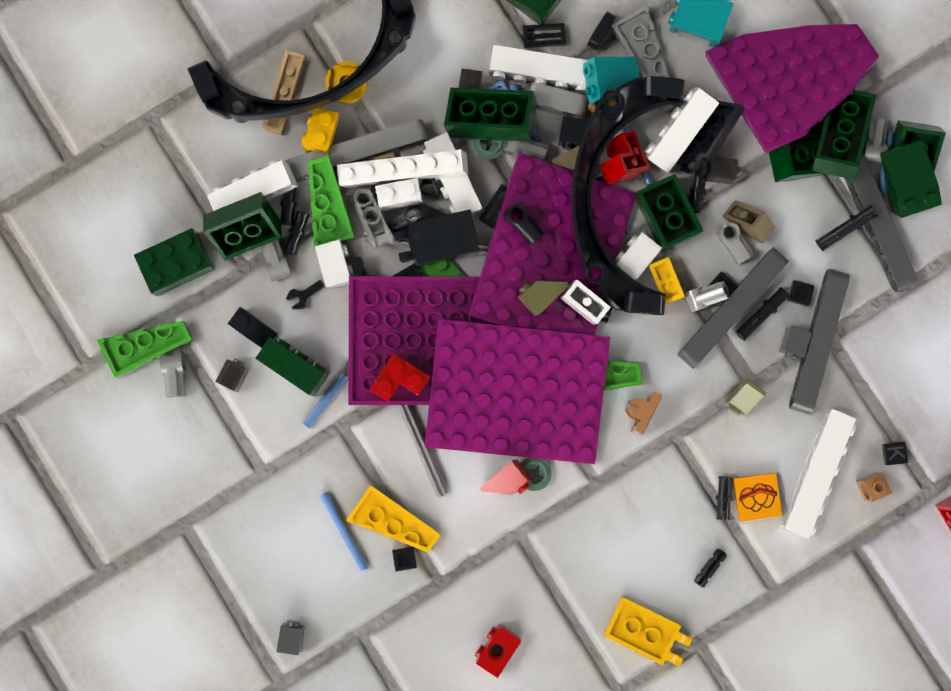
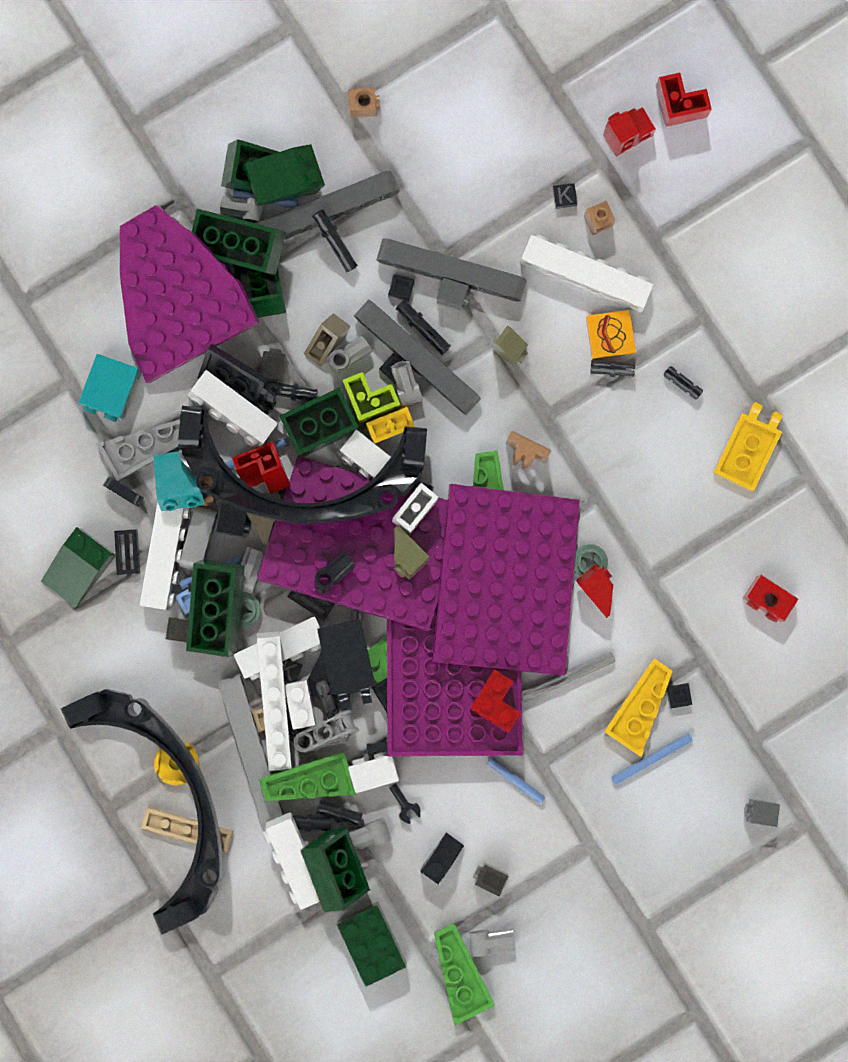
camera: 90 degrees left, 0 degrees up
dark green brick [255,337,328,397] -> none
yellow bracket [301,108,340,155] -> none
none -> lime brick [343,372,401,424]

